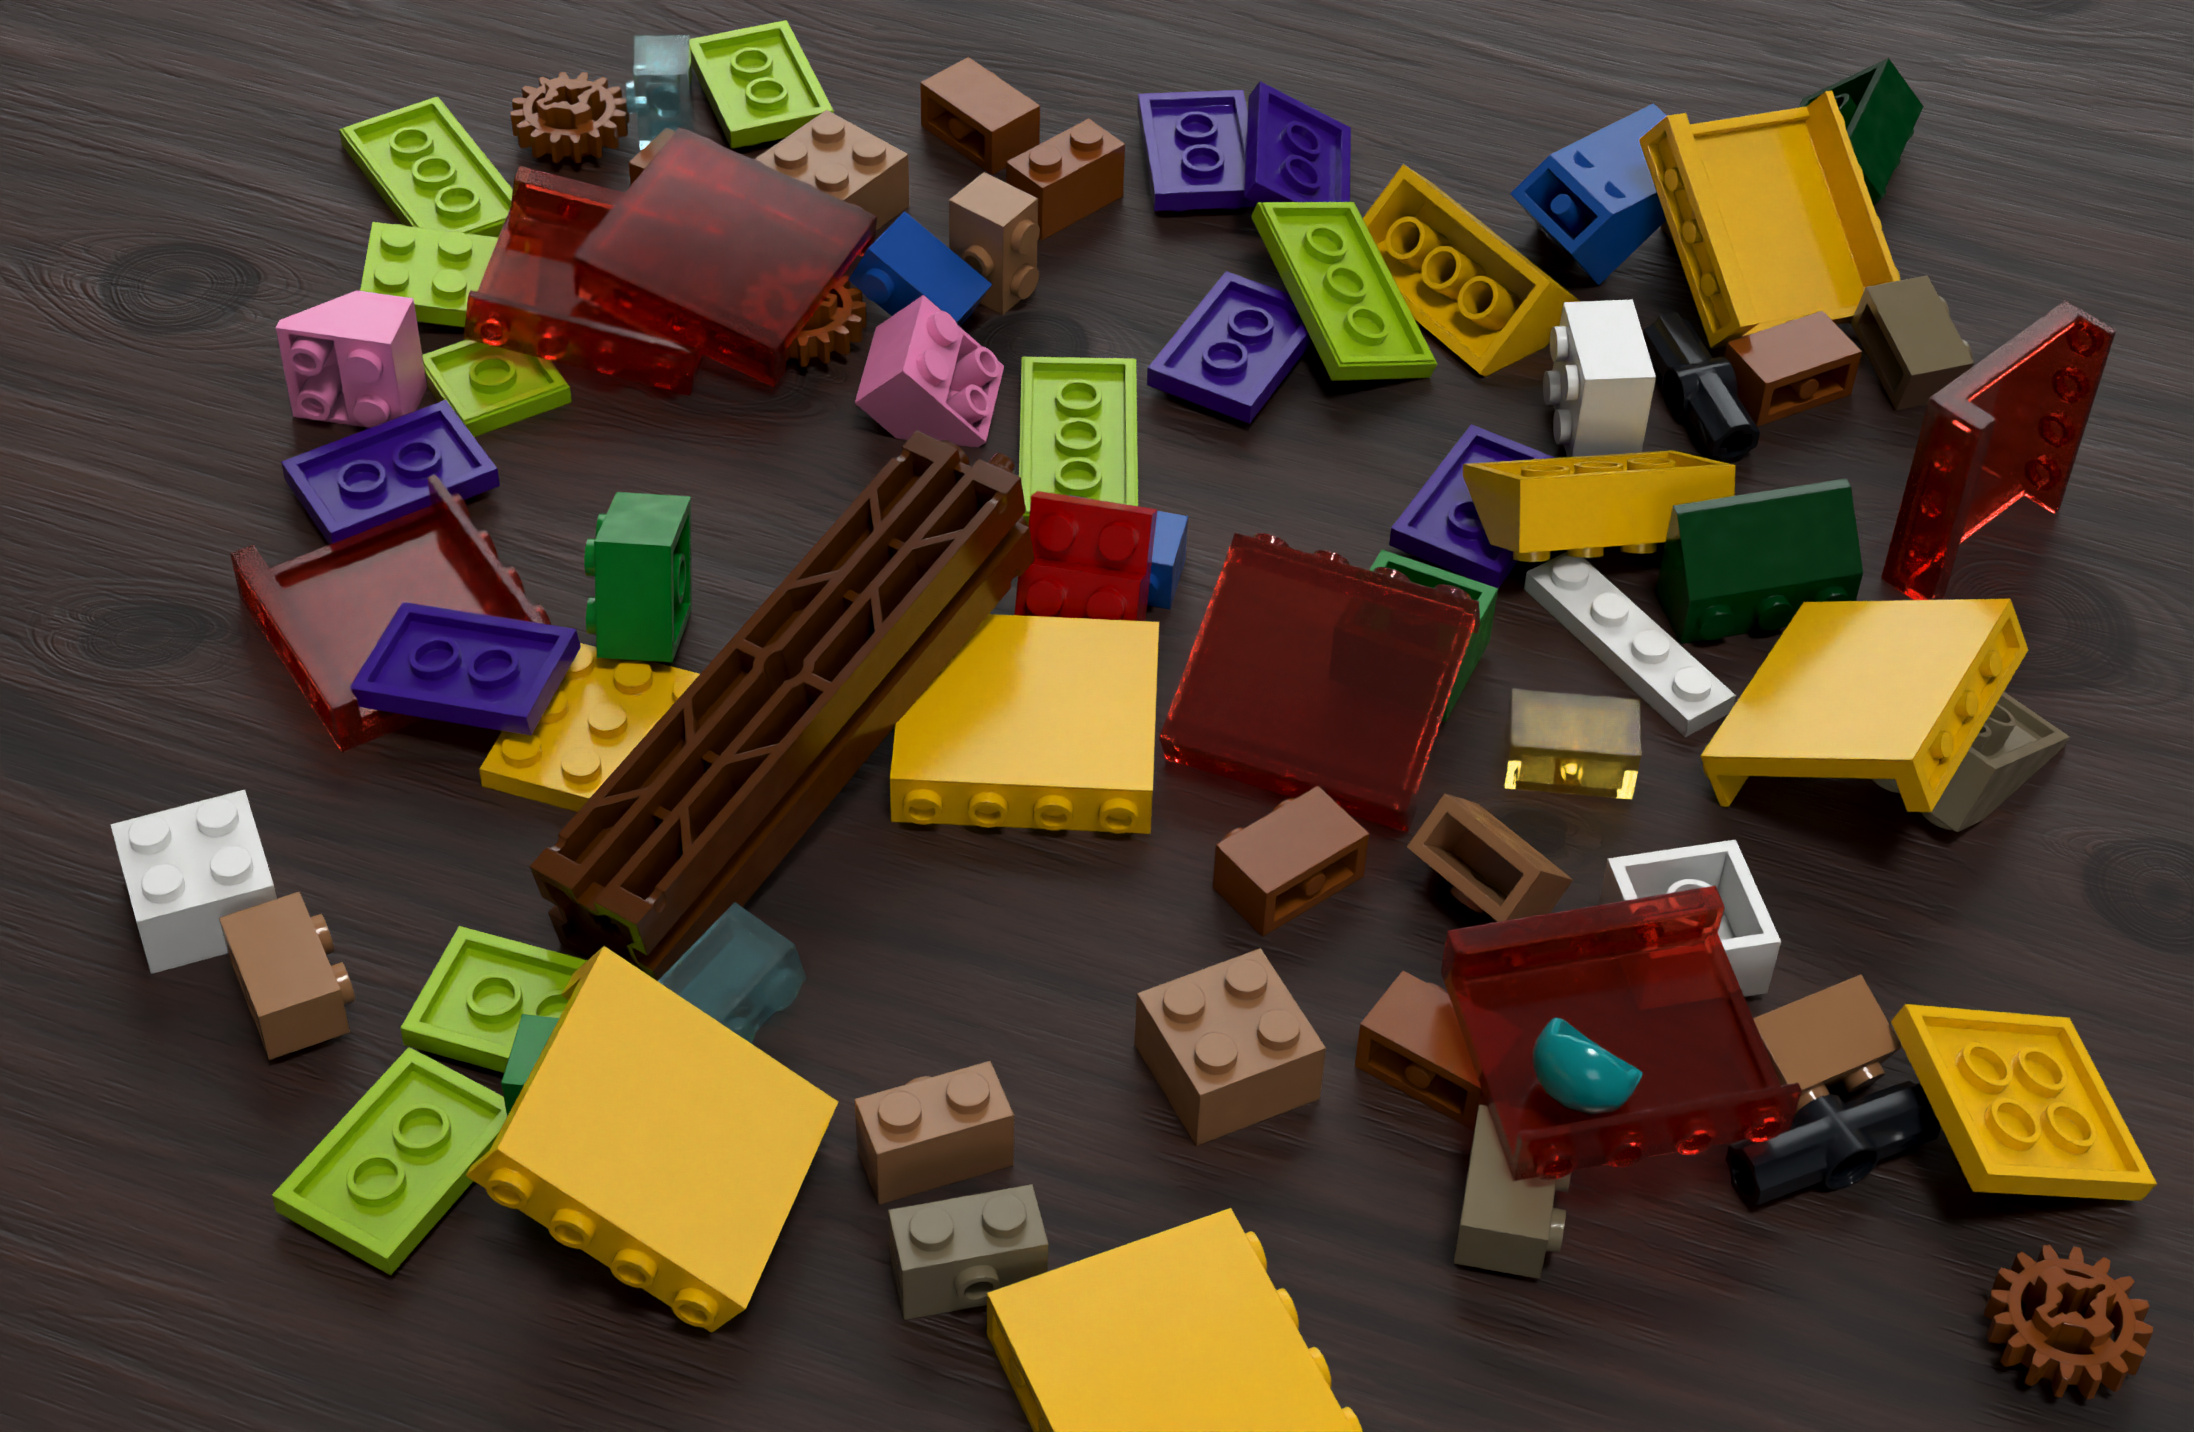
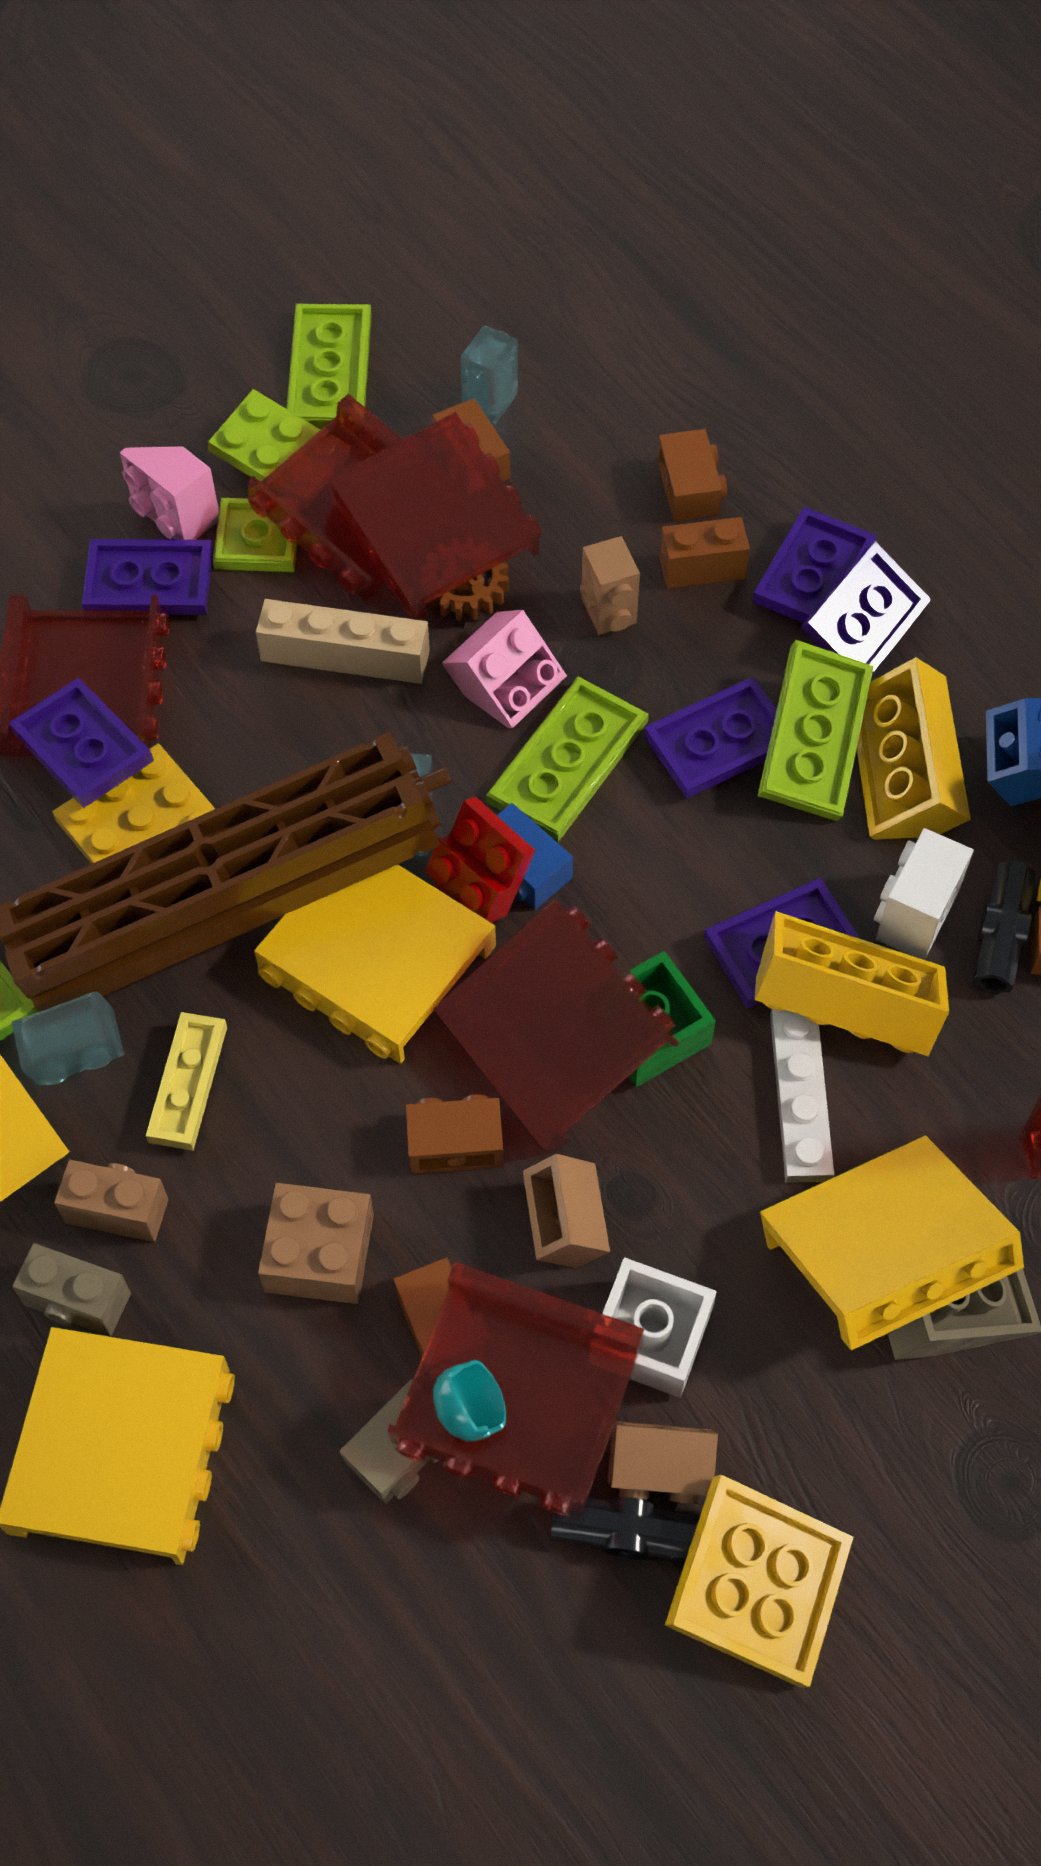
camera: 35 degrees right, 15 degrees up
dark orange gear [510,72,629,163] -> none
green brick [584,492,692,662] -> none
lime plate [686,20,834,149] -> none
medium nougat brick [752,110,909,259] -> none
blue brick [848,211,992,327] -> none
clear yellow brick [1504,689,1641,799] -> none
dark green slope [1655,478,1863,644] -> none
dark orange gear [1984,1245,2153,1400] -> none
none -> light yellow plate [146,1012,227,1151]
none -> tan brick [256,599,430,684]

